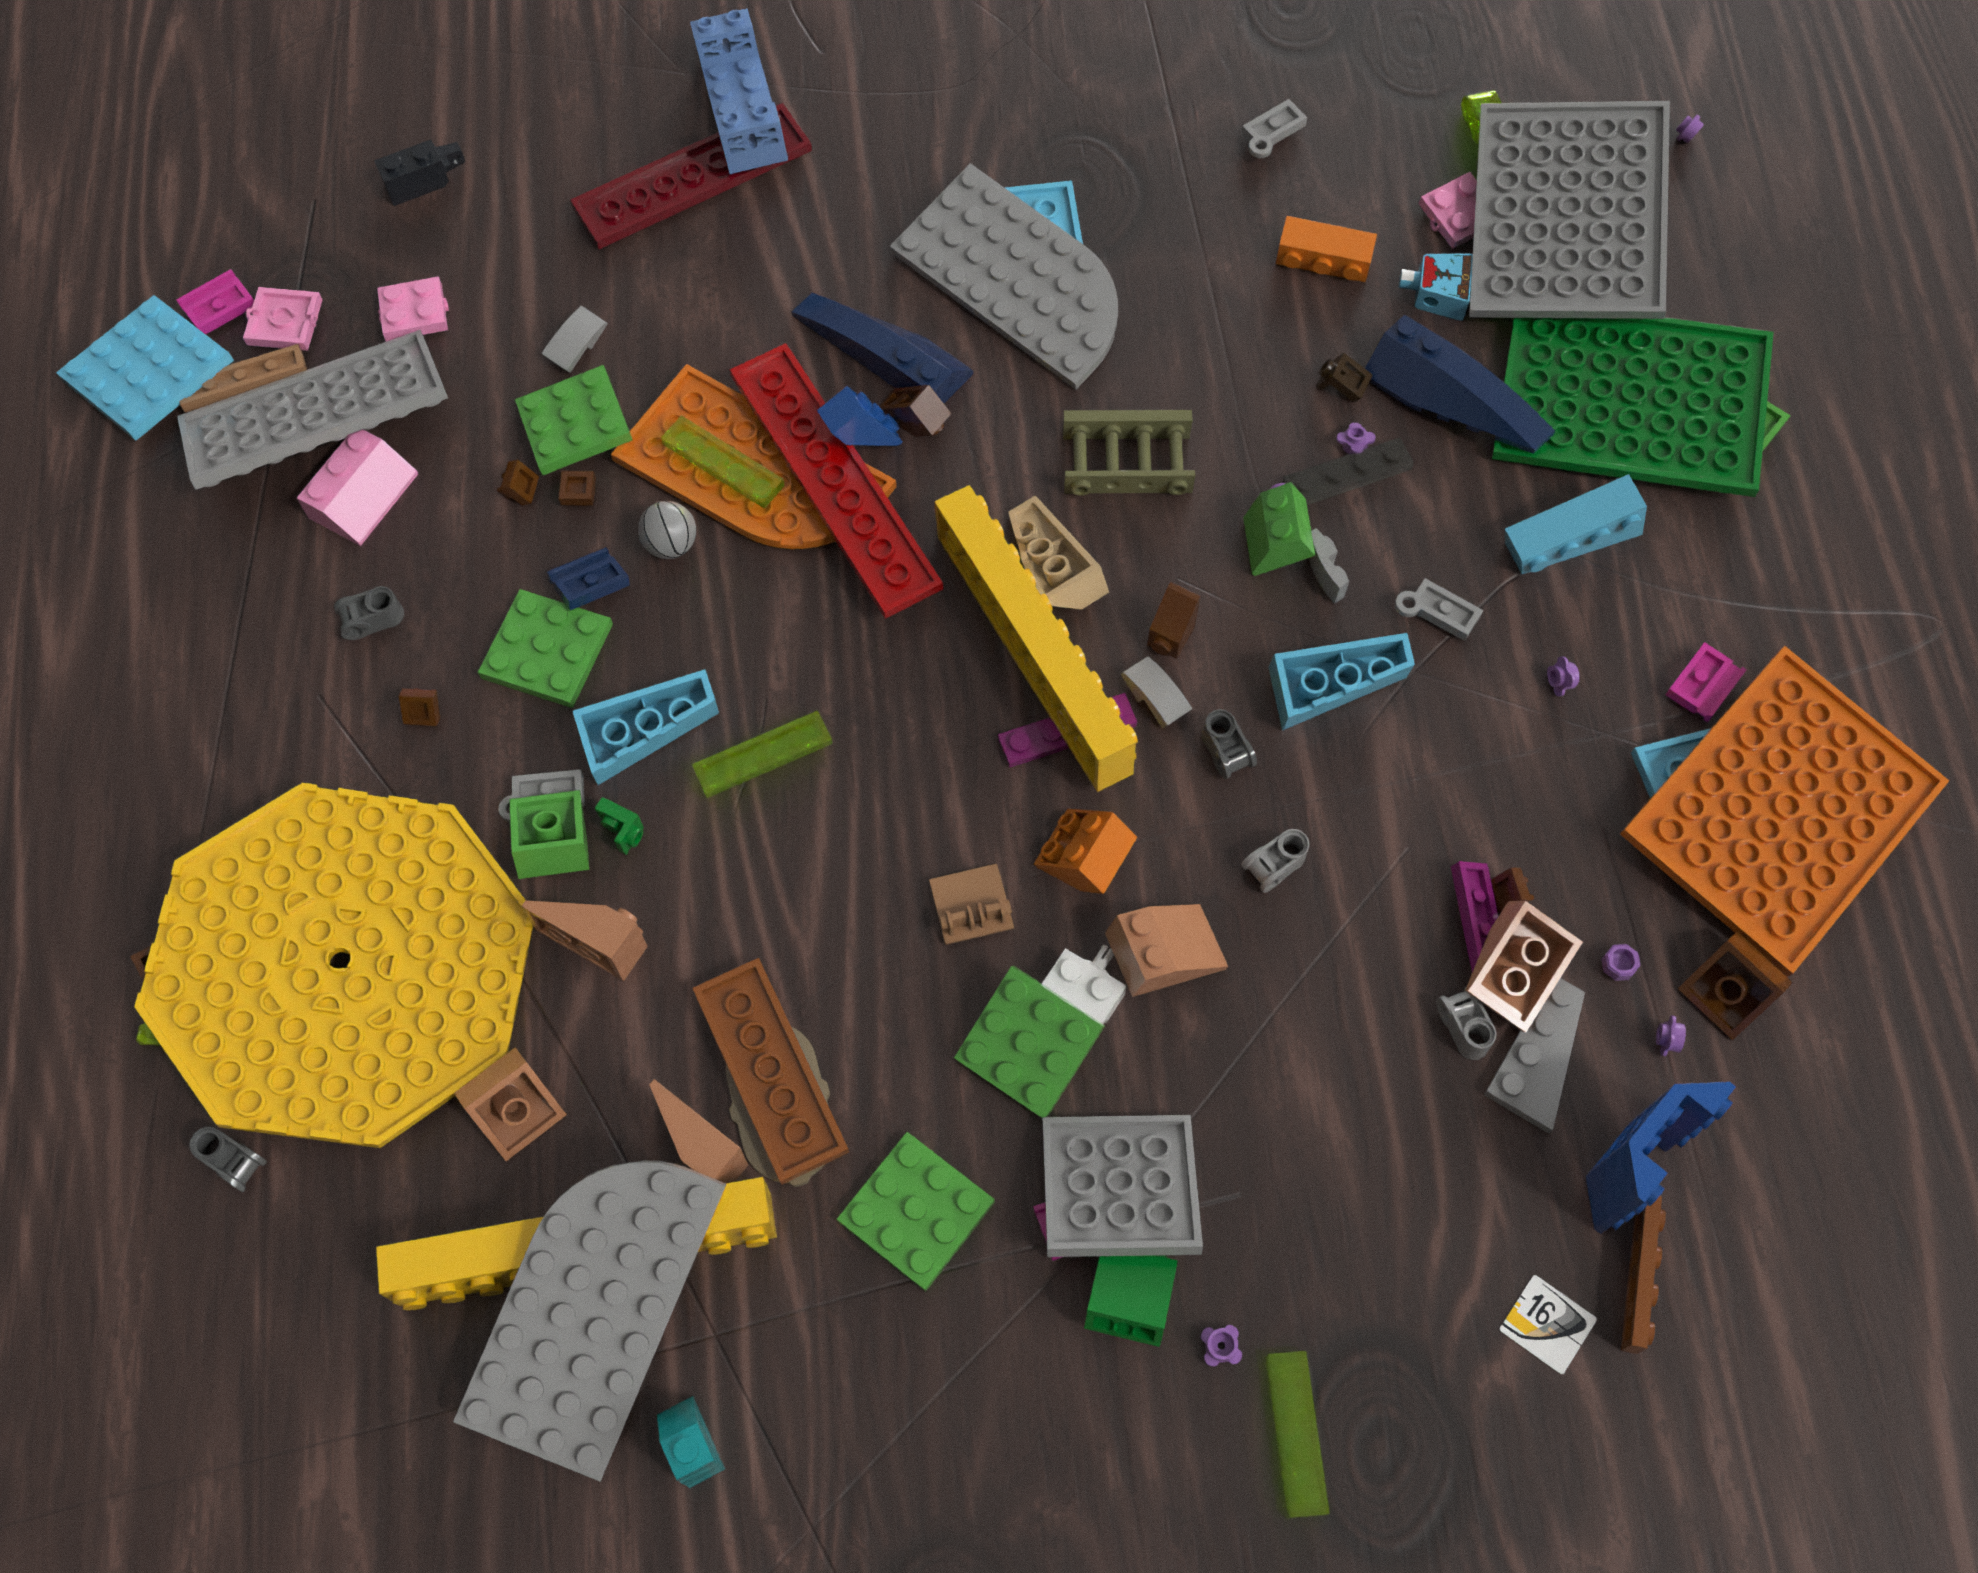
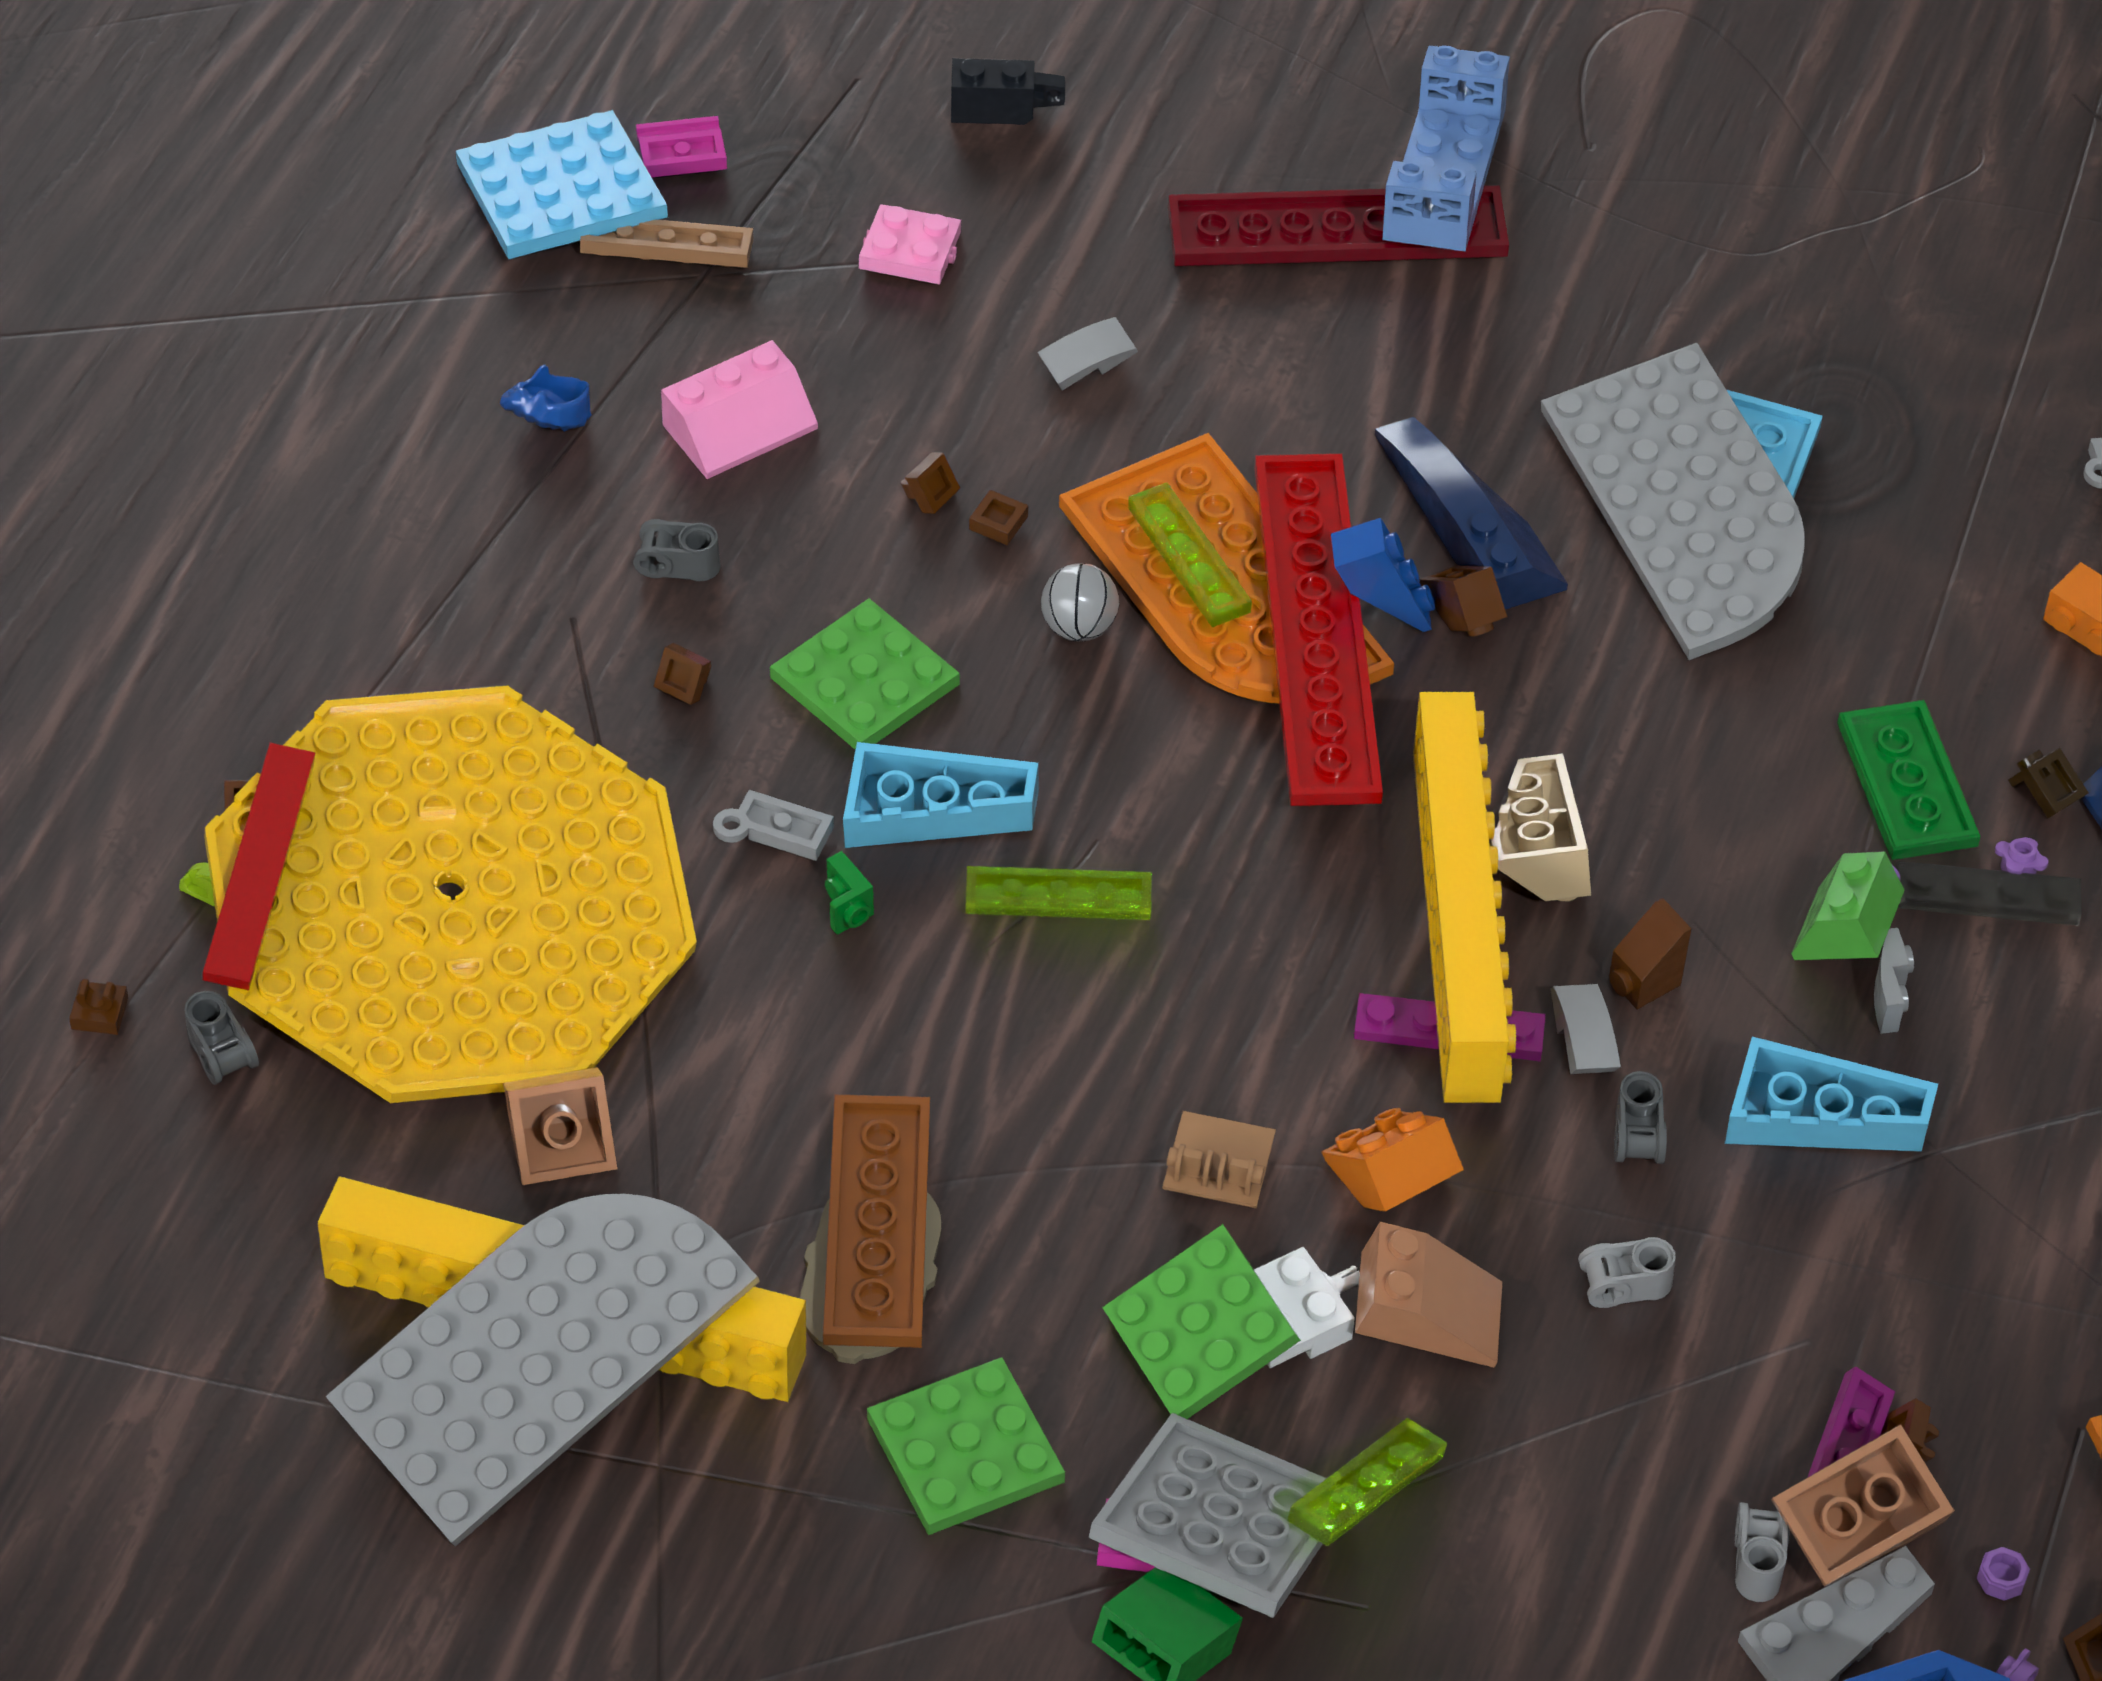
camera: 25 degrees right, 15 degrees down
light grey plate [177,330,448,490] -> none
bright pink plate [243,287,322,351] -> none
bright green slope [509,790,590,879] -> none
bright green plate [515,365,633,475] -> none
nougat slope [521,900,648,981] -> none
dark blue plate [547,547,630,611] -> none
nougat slope [649,1079,748,1183] -> none
teal slope [657,1396,725,1488] -> none
olive fence [1063,410,1195,496] -> none
light grey hinge [1395,578,1484,641] -> none
none -> reddish brown tile [69,979,128,1035]
none -> red tile [202,743,315,990]
none -> blue hair [500,365,591,432]
none -> clear neon green plate [1287,1418,1447,1547]
none -> green tile [1837,700,1981,860]

